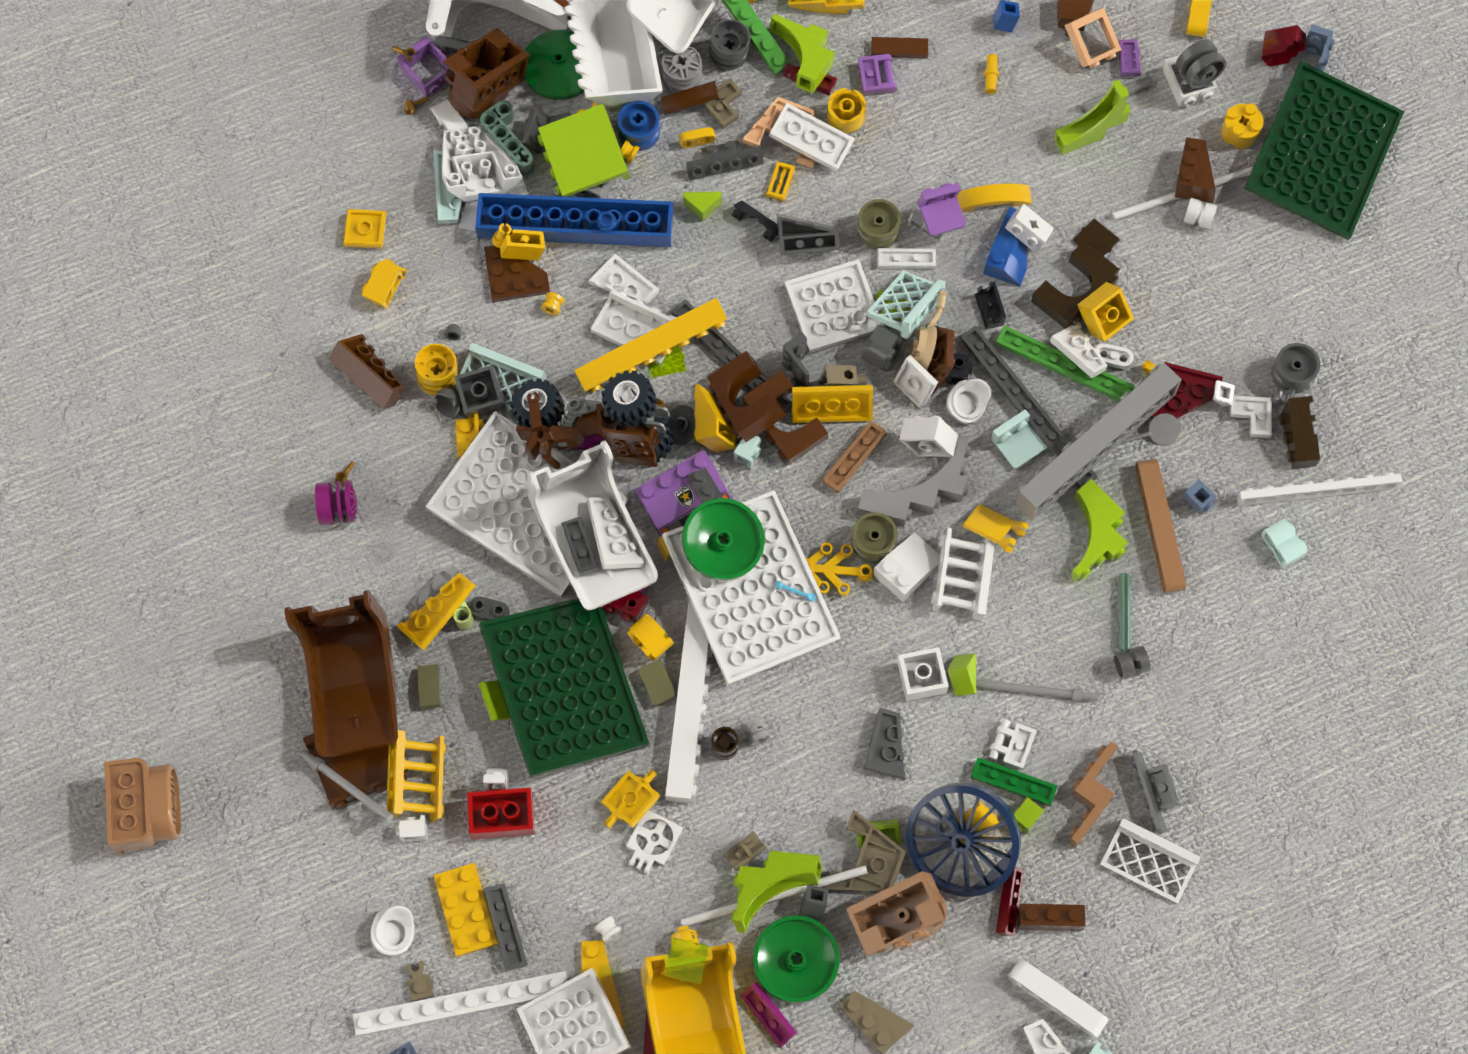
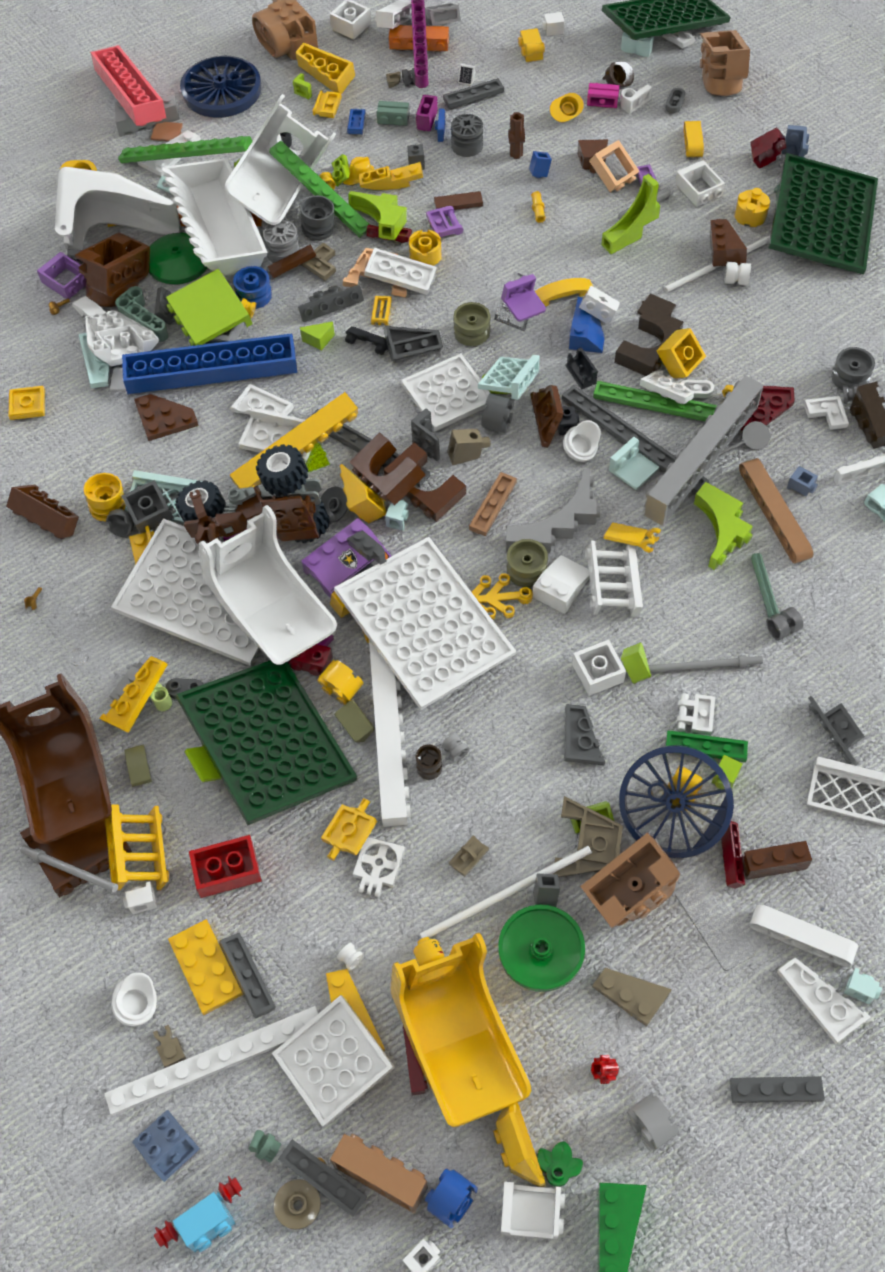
camera: 10 degrees left, 10 degrees down
magenta wheel [315,480,357,525] -> none
yellow hinge [362,258,407,309] -> none
pearl gold hand [392,46,416,62] -> none
dark grey hinge [445,324,461,341] -> none
white plate [483,768,509,791] -> none
yellow hinge [492,223,545,261] -> none
yellow wheel [541,292,565,316] -> none
dark grey tile [561,516,600,577] -> none
white wing [587,497,644,569] -> none
blue plate [597,212,617,231] -> none
clear neon green piece [665,938,709,984] -> none
yellow beam [678,127,716,148] -> none
green dish [682,498,765,581] -> none
lime arch [732,851,823,933] -> none
magenta plate [740,982,797,1048] -> none
medium azure hinge [775,581,816,602] -> none
yellow plate [792,385,873,423] -> none
white tile [877,248,936,269] -> none
white plate [893,355,938,409] -> none
white brick [899,416,958,457] -> none
tan piece [908,290,947,370] -> none
medium nougat bracket [1069,742,1118,848] -> none
dark grey wheel [1176,39,1227,89] -> none
white slope [1213,380,1235,407] -> none

